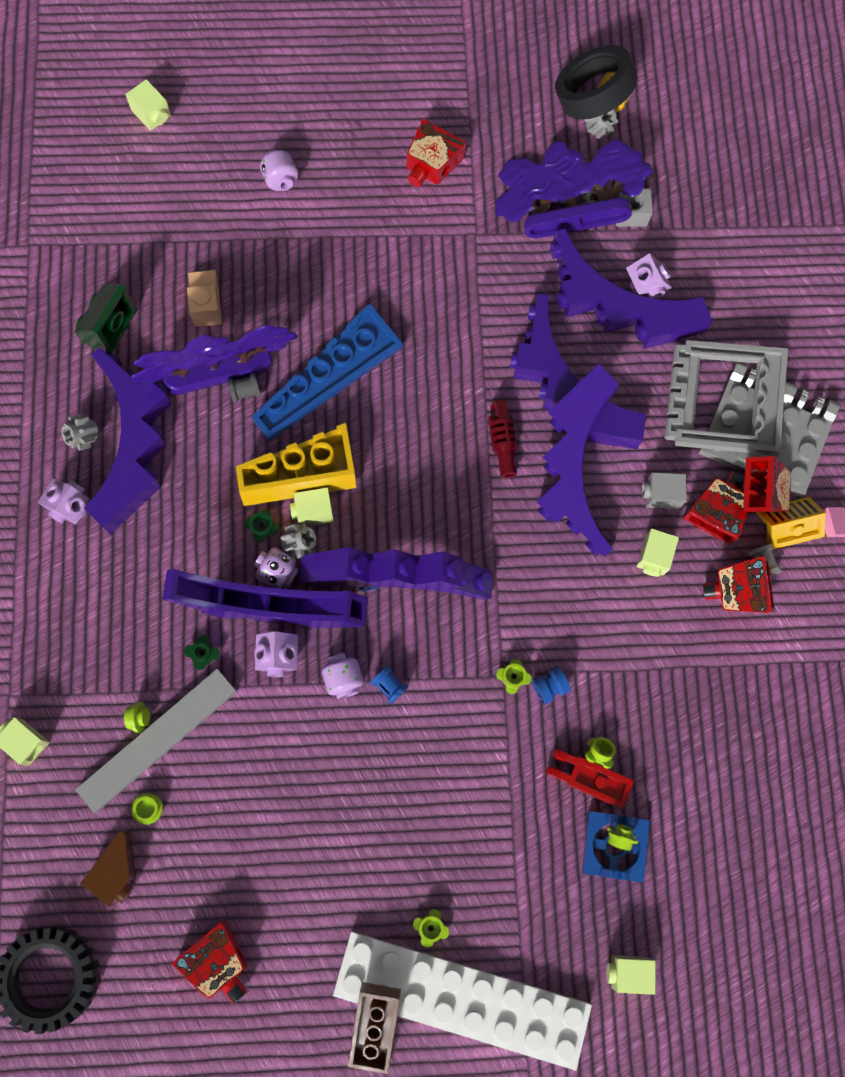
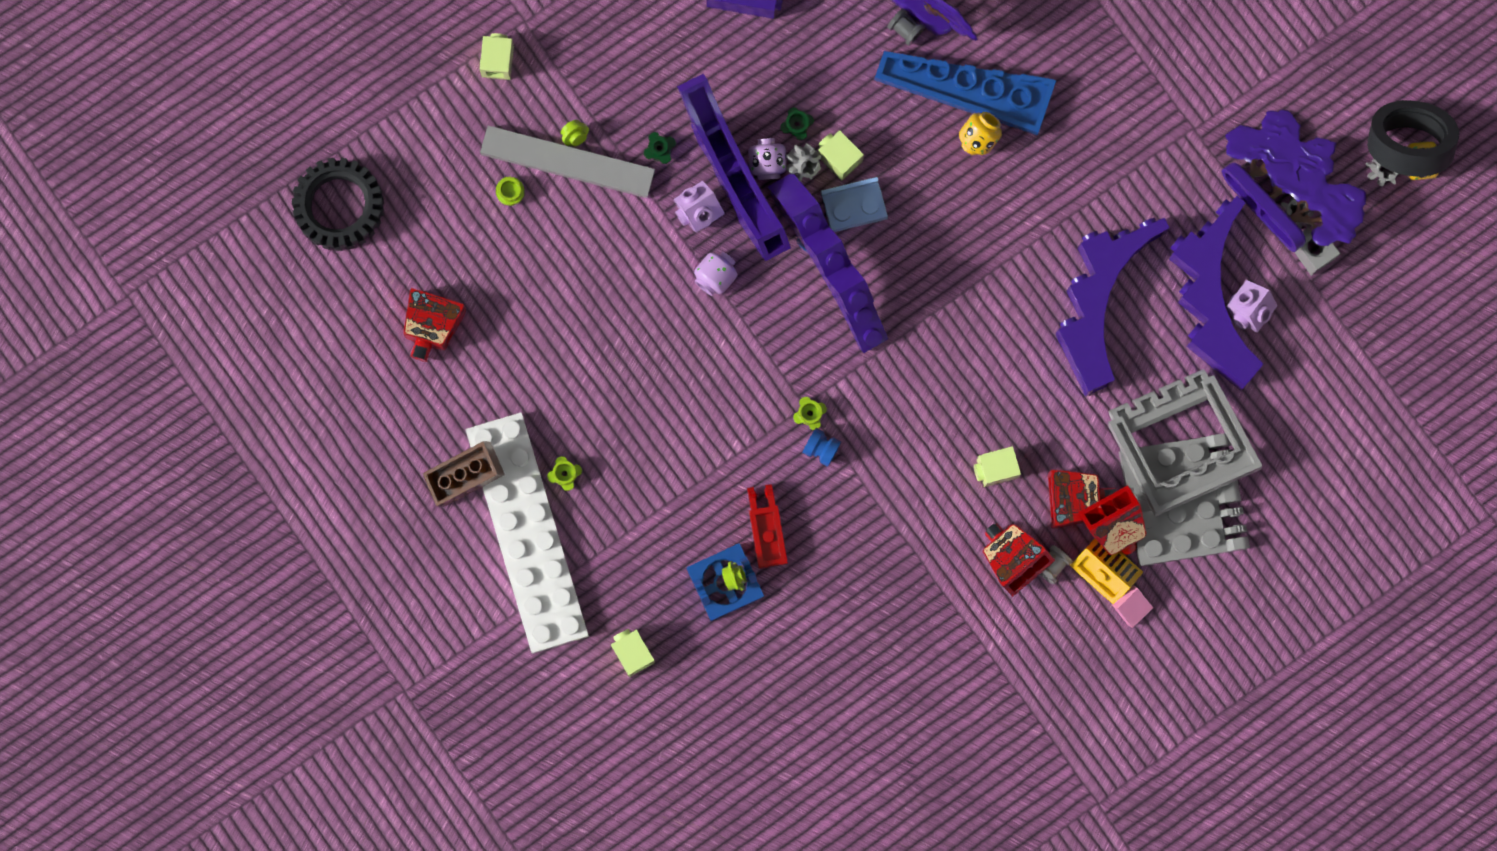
camera: 60 degrees right, 5 degrees up
reddish brown slope [80,830,136,907] -> none
yellow wedge [236,423,356,506] -> none
blue bush [370,665,409,705] -> none
torso [406,119,466,187] -> none
dark red hinge [488,400,518,478] -> none
dark purple arch [537,364,619,557] -> none
lime plate [585,737,616,769] -> none
light grey brick [641,473,686,509] -> none
none -> light blue plate [821,177,888,232]
none -> yellow head [959,112,1002,155]

